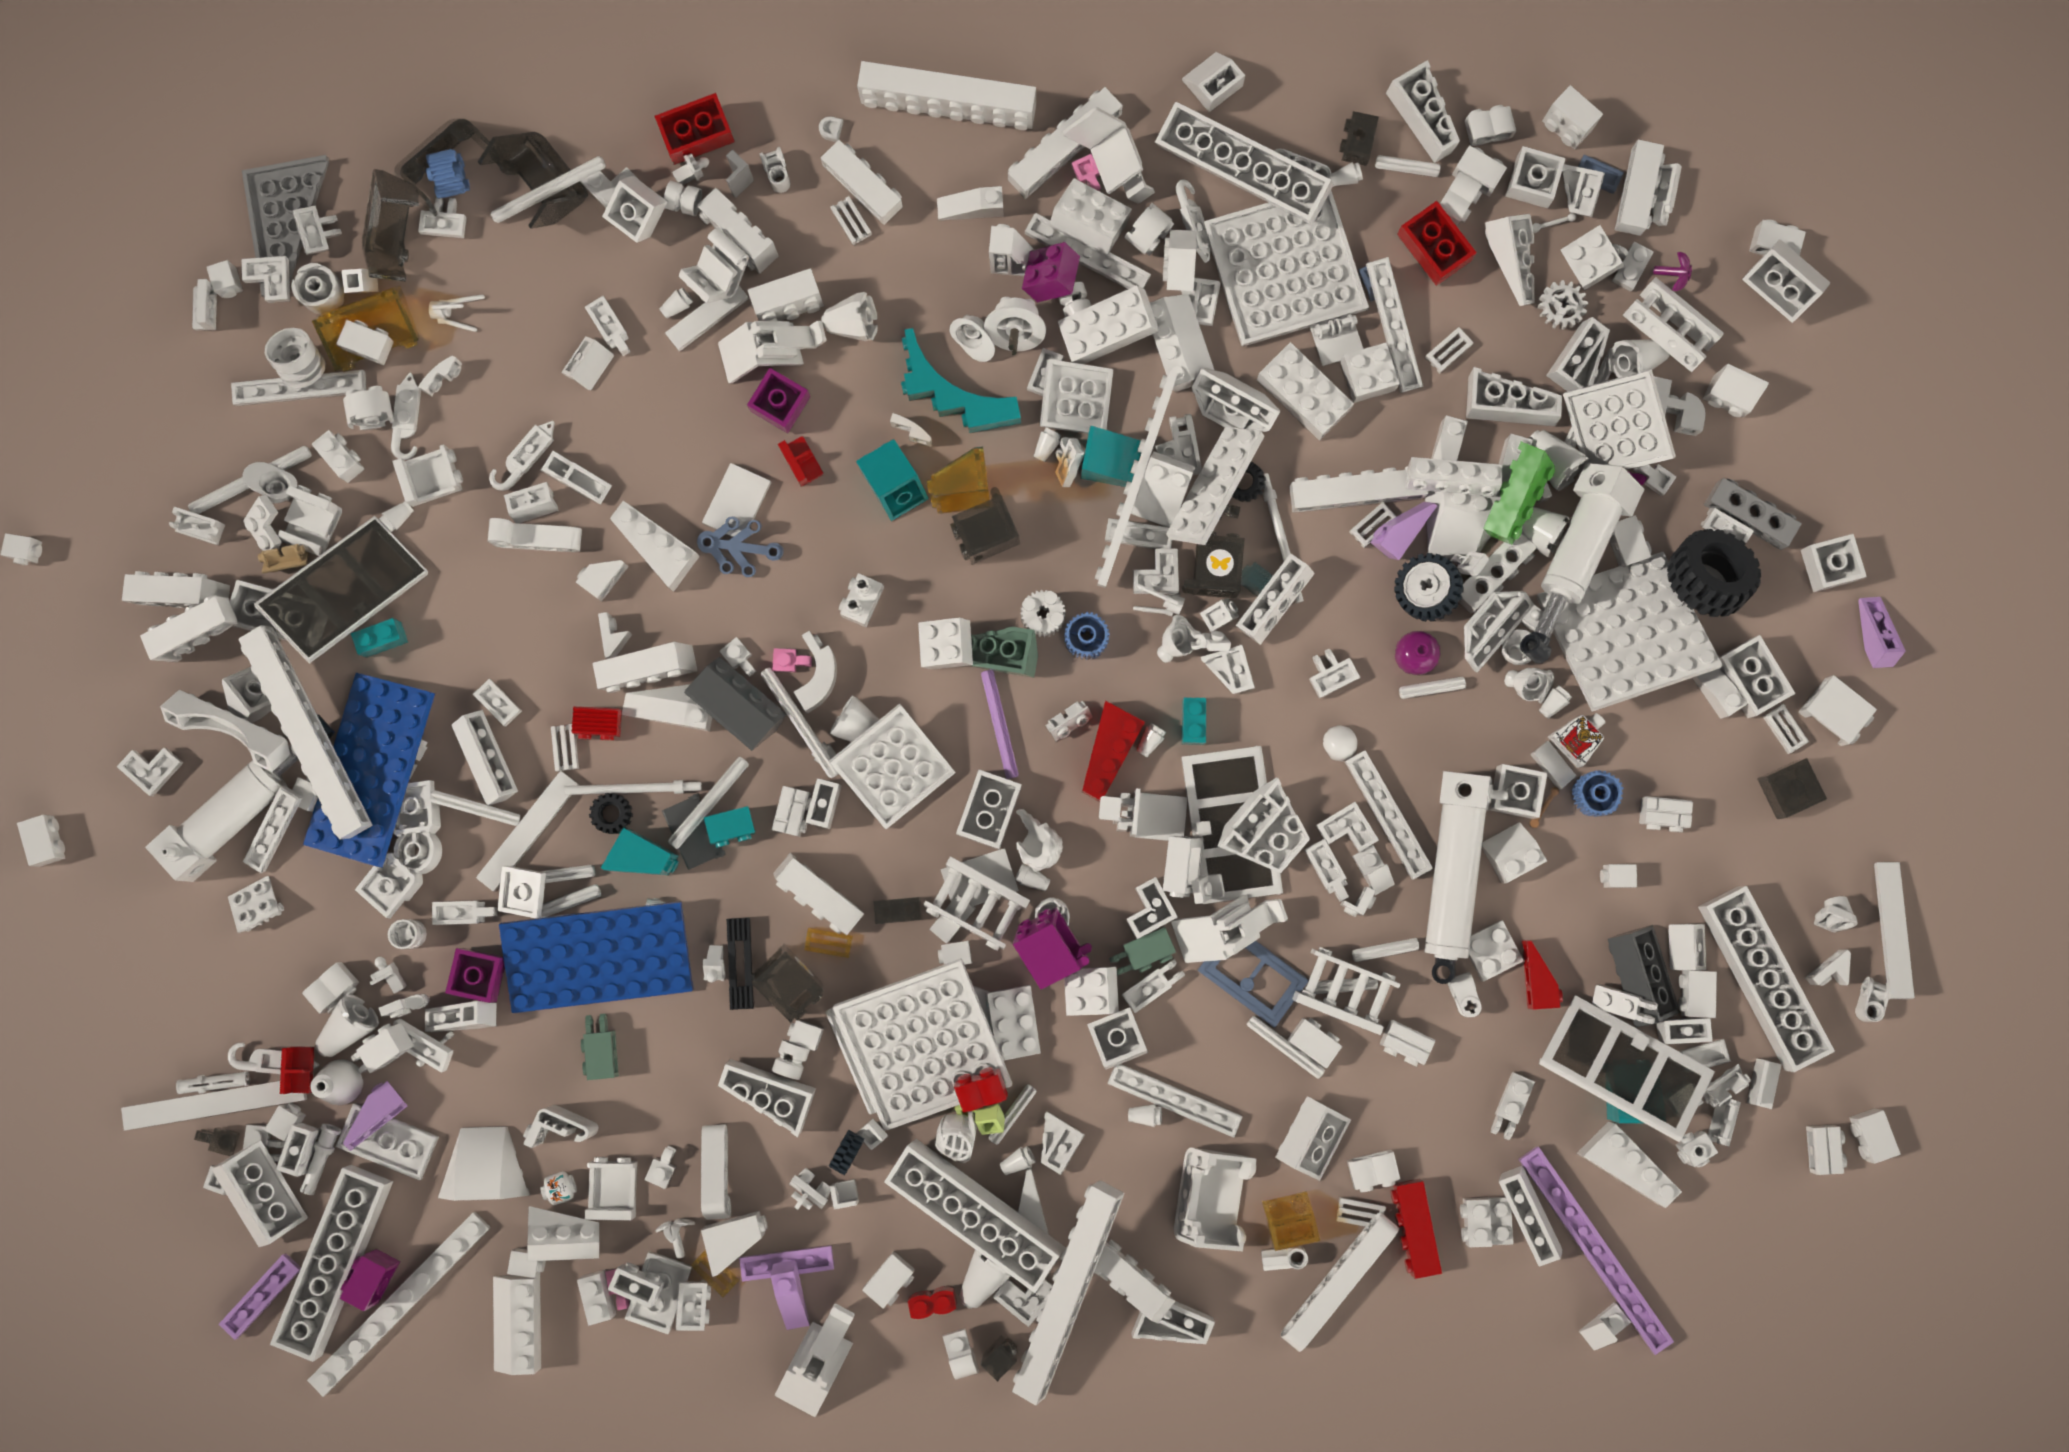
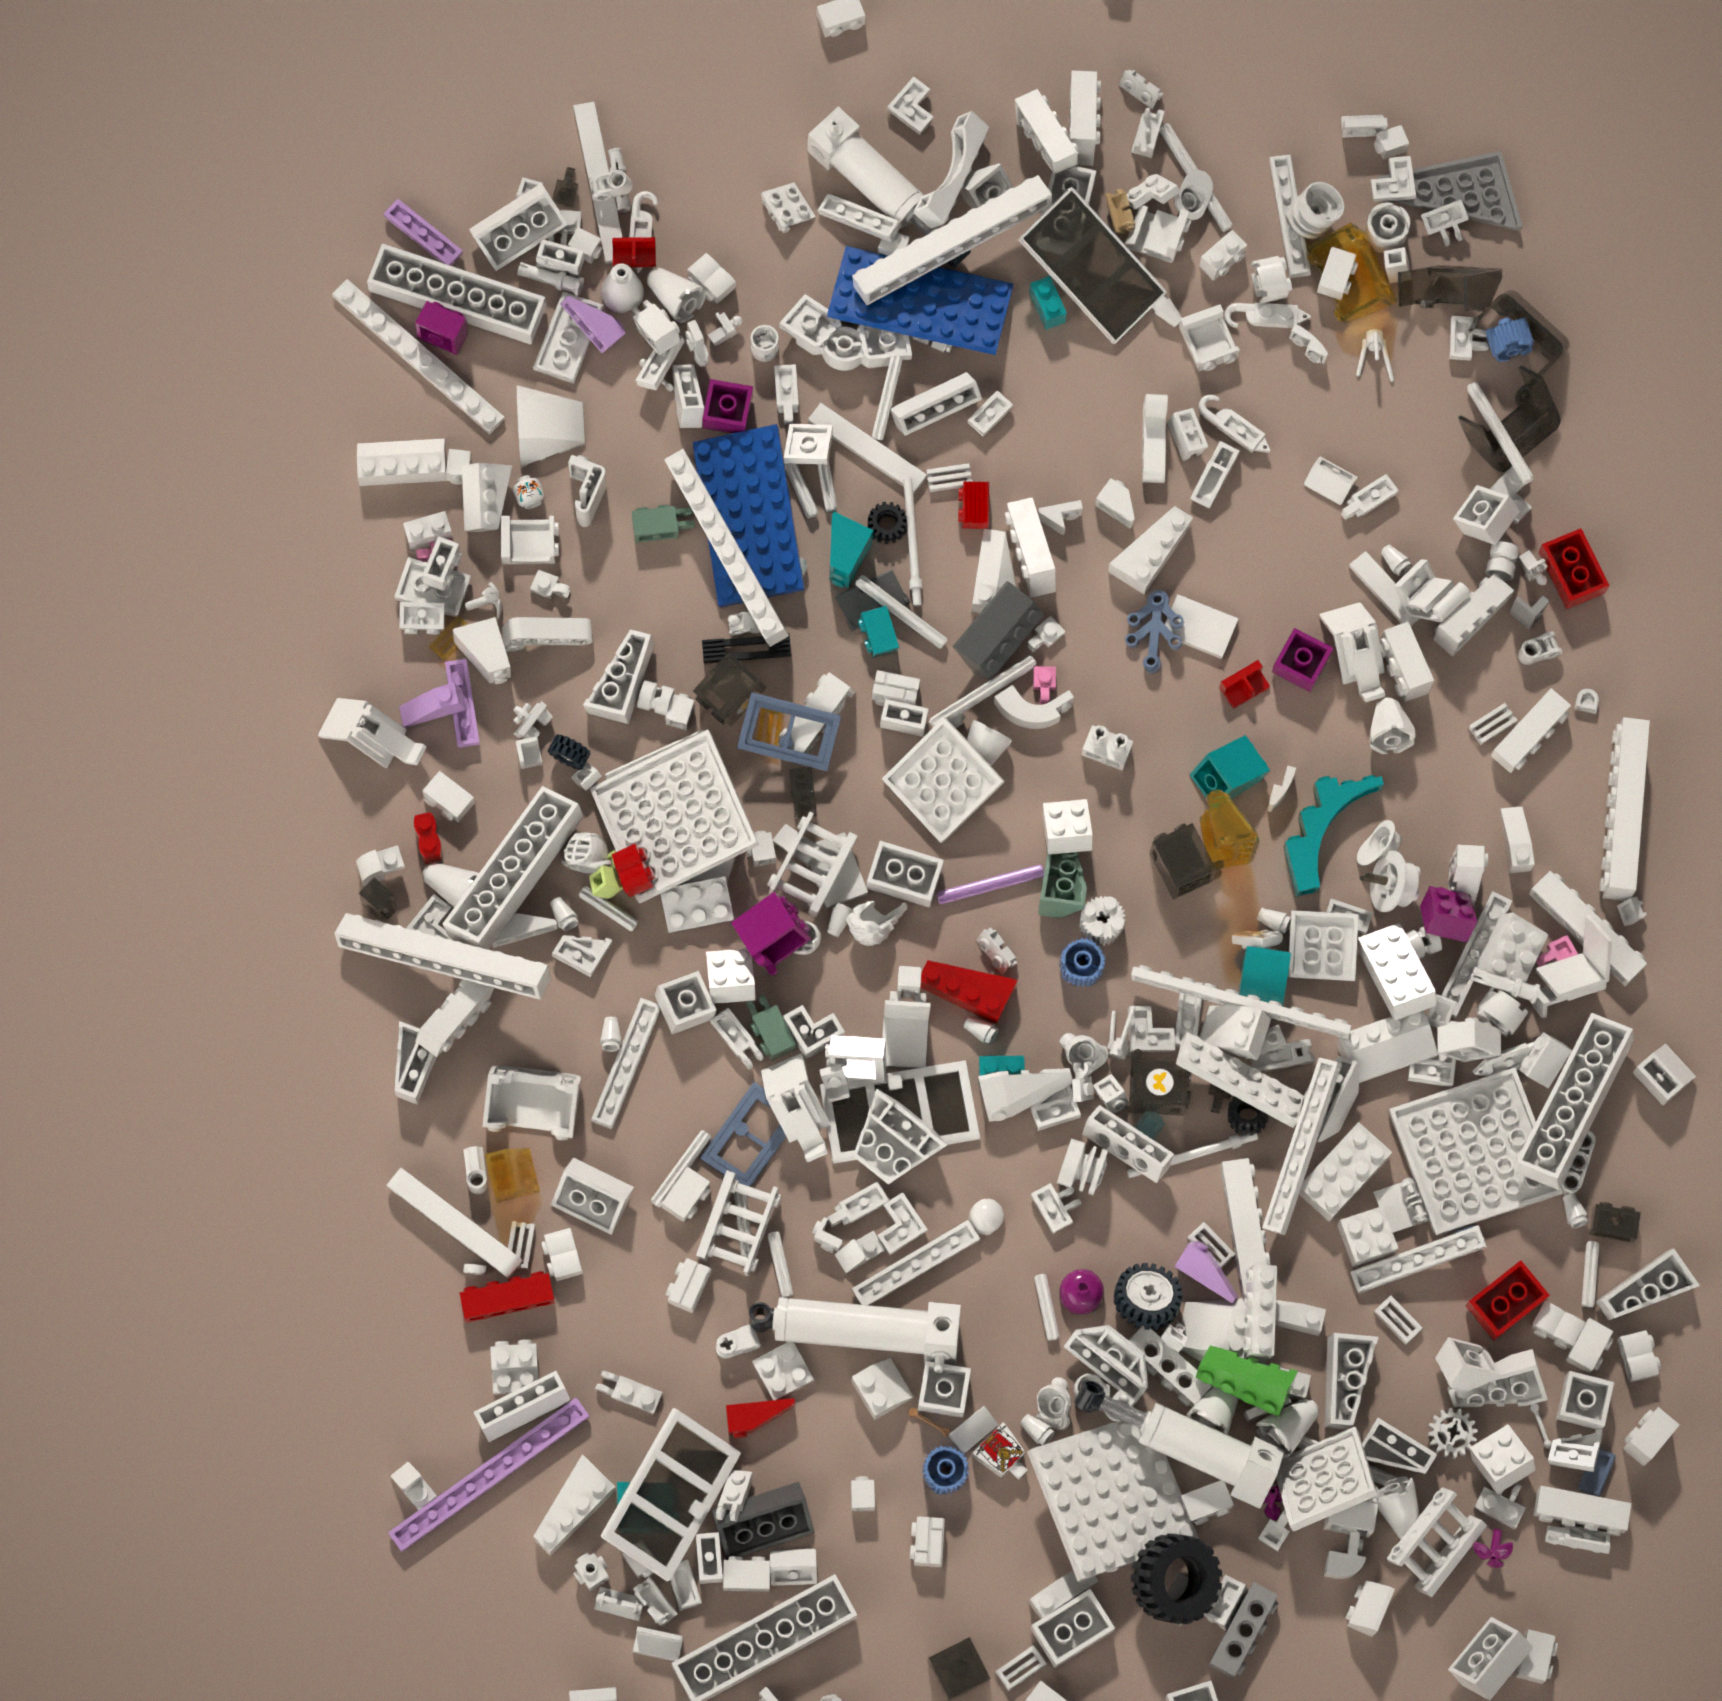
camera: 80 degrees right, 10 degrees down
none -> white tile [463,1264,487,1275]
none -> white piece [589,170,633,202]
none -> white brick [664,449,789,647]
none -> sand blue door [737,692,841,771]
none -> white wedge [978,1068,1072,1122]
none -> white wheel [1057,1138,1108,1195]
none -> white hinge [1119,69,1164,109]
none -> white plate [1262,1058,1342,1235]
none -> white bracket [1426,994,1456,1028]
none -> white slope [1435,1337,1501,1391]
none -> white pin [1470,967,1540,1004]
none -> white brick [1519,1032,1572,1088]
none -> white tile [1617,897,1647,926]

